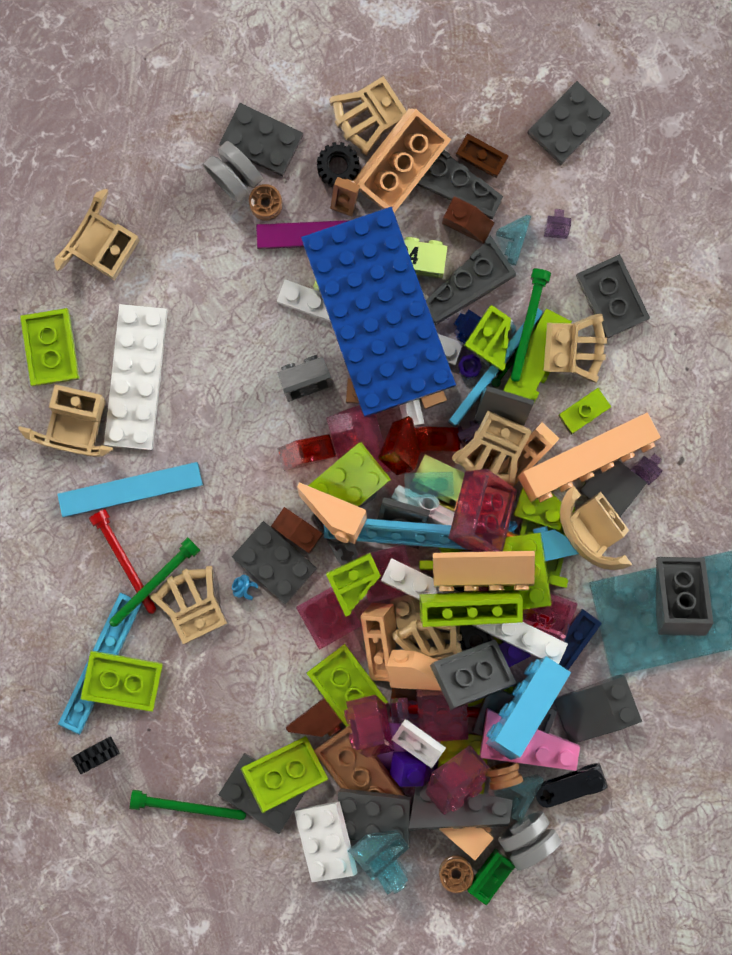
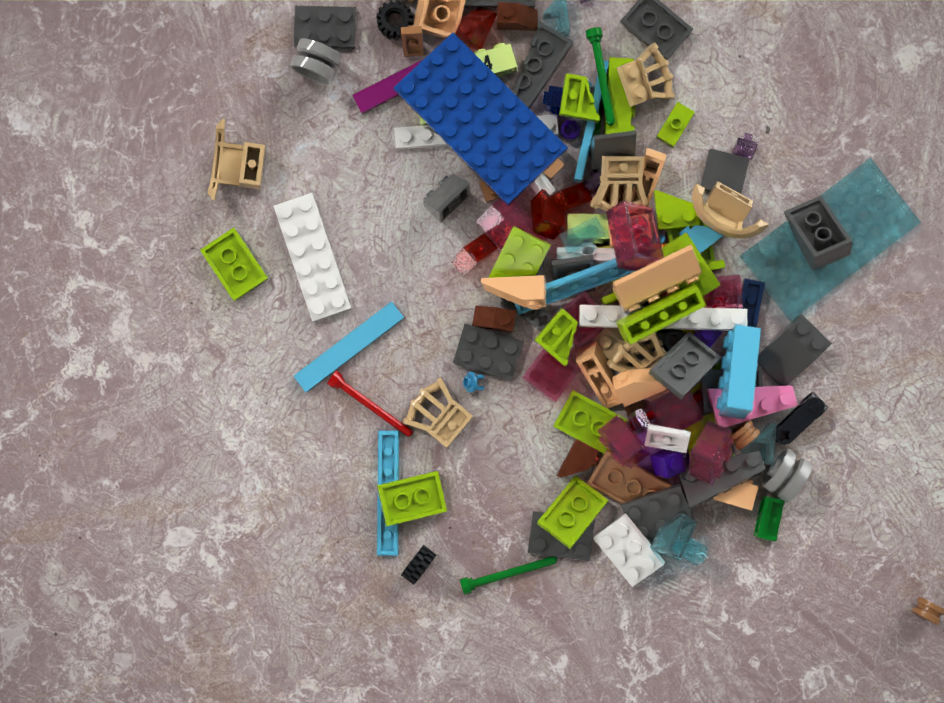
camera: 20 degrees left, 0 degrees up
tan piece [18,384,113,457] -> none
green piece [109,537,201,627] -> none
medium nougat wheel [249,184,282,221] -> none
medium nougat wheel [439,855,474,893] -> none
light nougat brick [518,412,661,503] -> none
none -> clear red slope [455,8,497,50]

